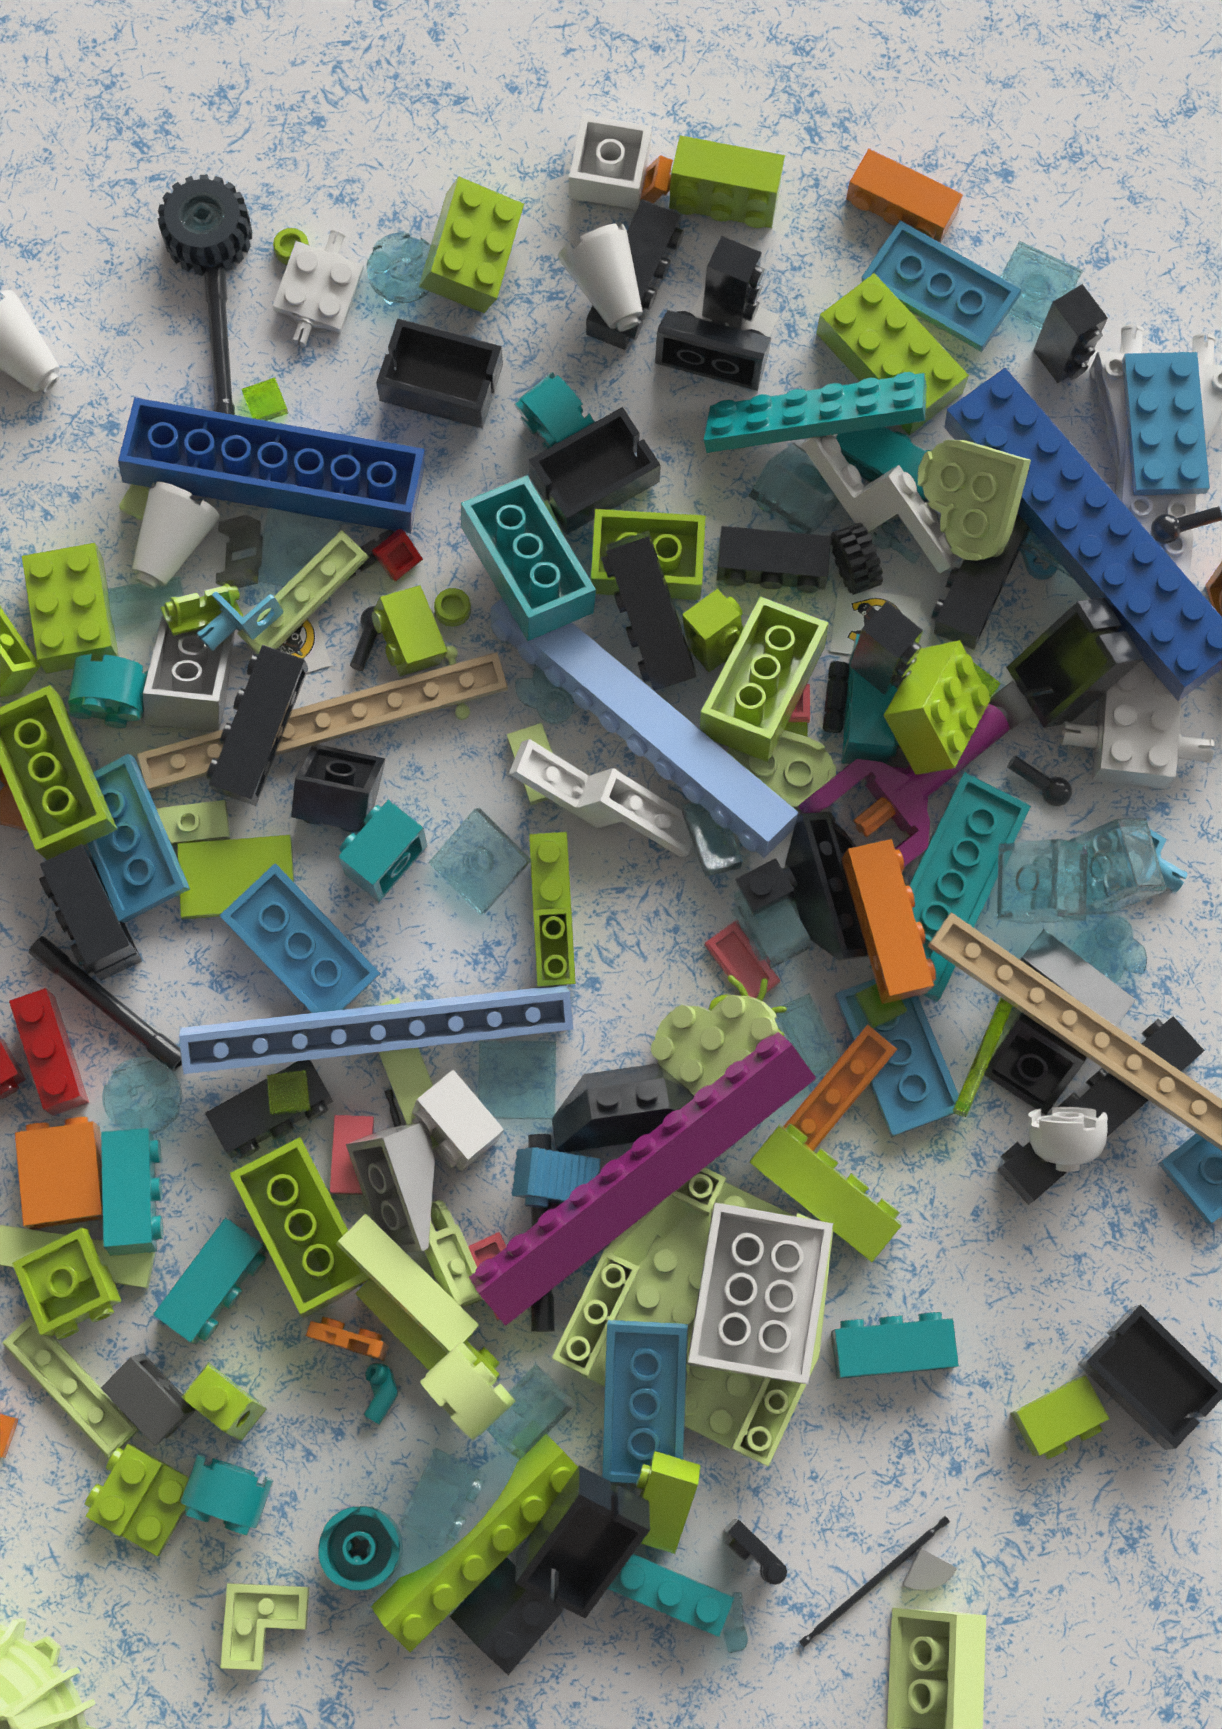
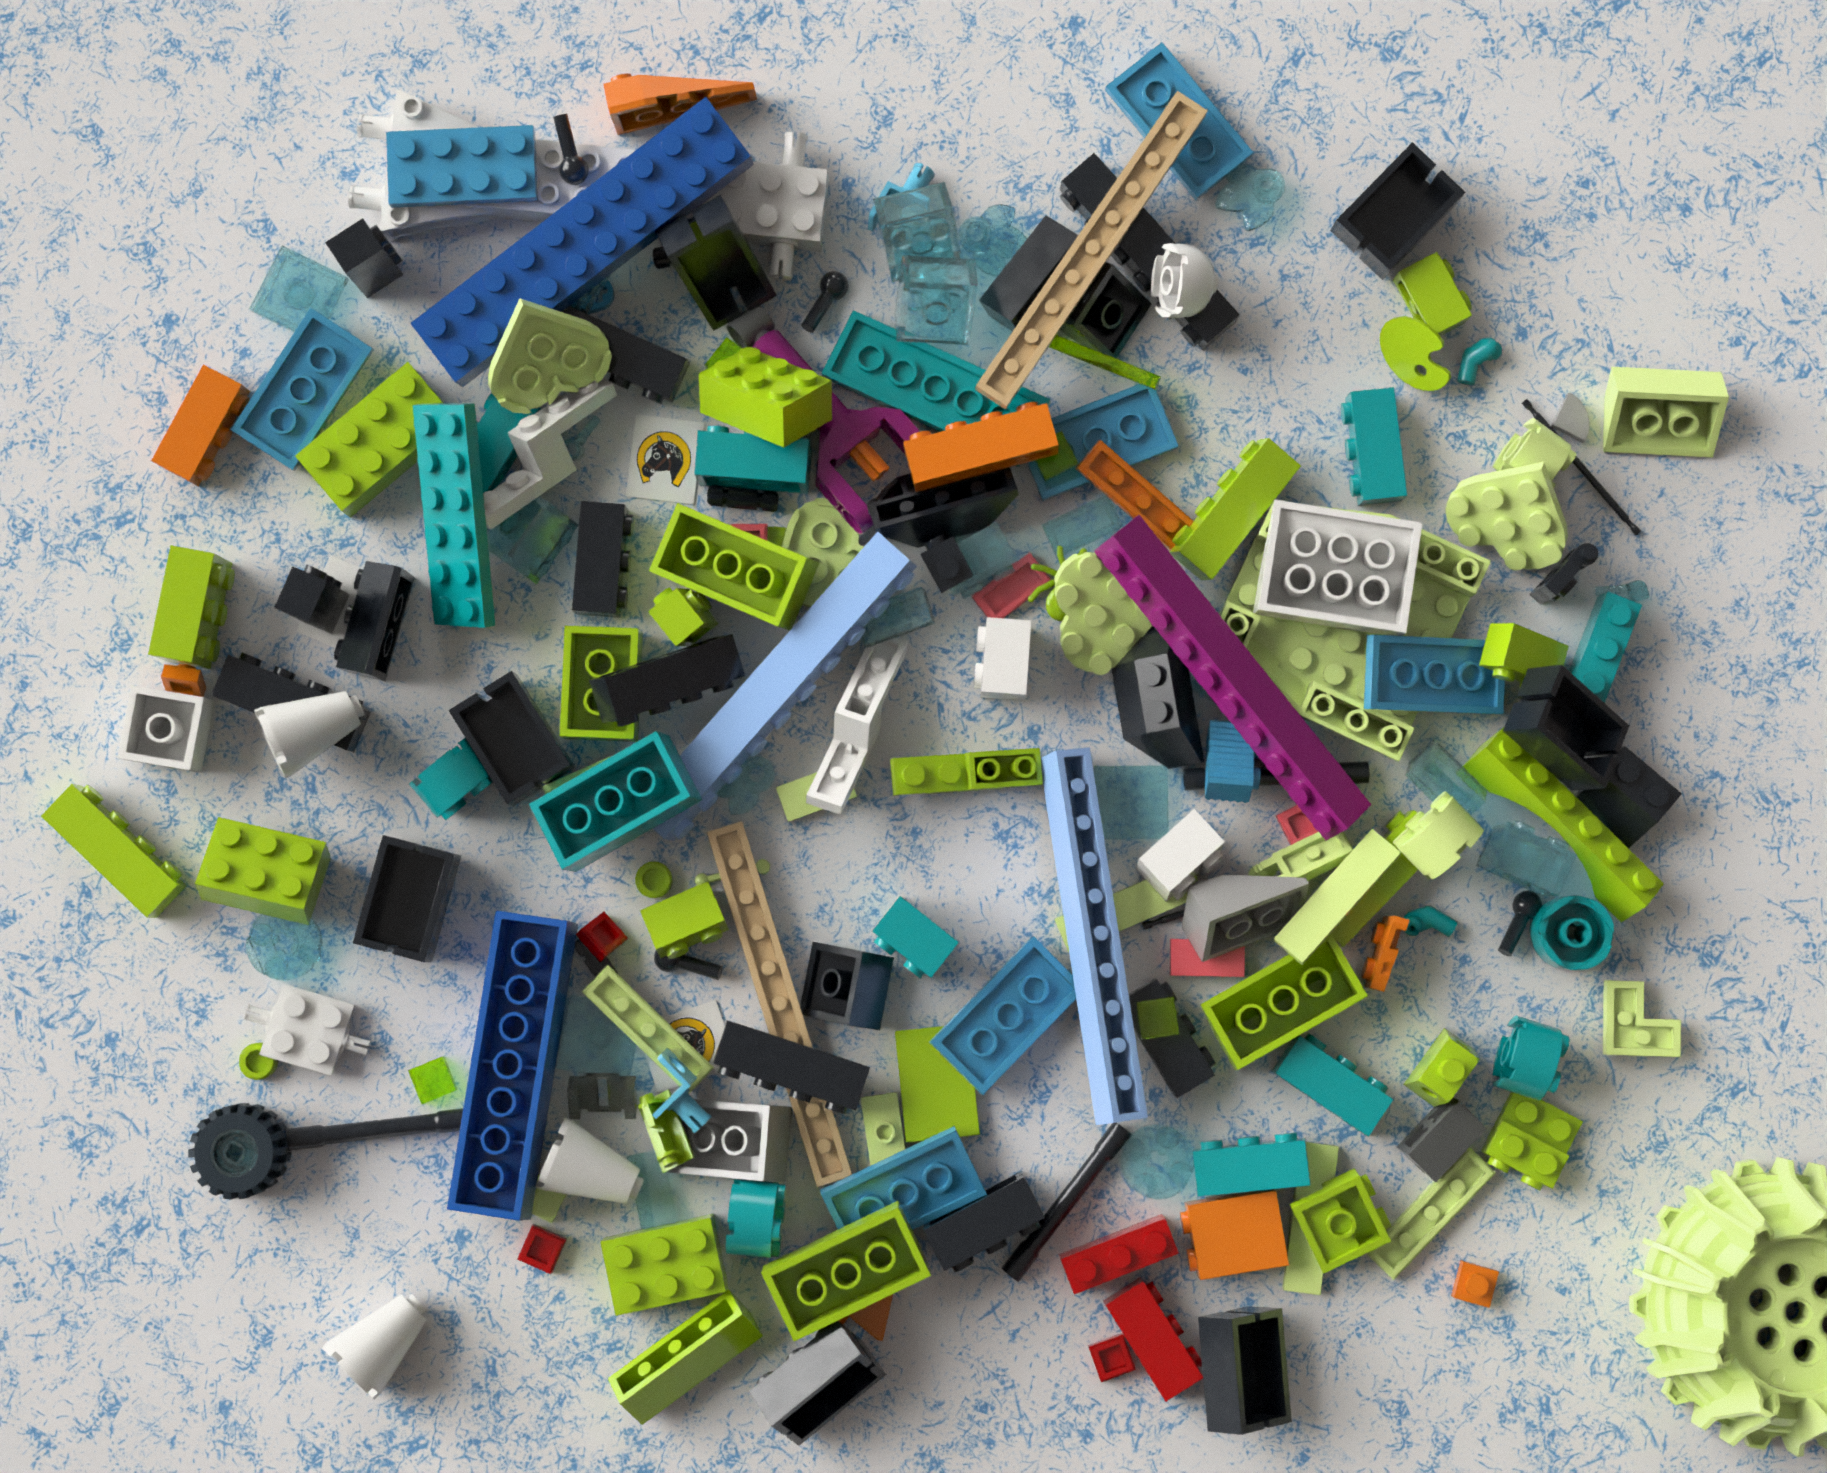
camera: 85 degrees left, 10 degrees up
clear light blue plate [428,807,532,915] -> none
black tyre [830,522,883,595] -> none
black brick [850,601,923,695] -> none
none -> lime brick [41,784,187,918]
none -> red tile [517,1224,567,1274]
none -> white brick [974,617,1032,701]
none -> clear light blue plate [1215,164,1286,231]
none -> lime piece [1380,316,1451,391]
none -> yellowish green plate [1445,462,1568,570]
none -> teal arm [1457,337,1502,385]
none -> yellowish green brick [1492,418,1576,488]
none -> black bar [1498,891,1542,956]

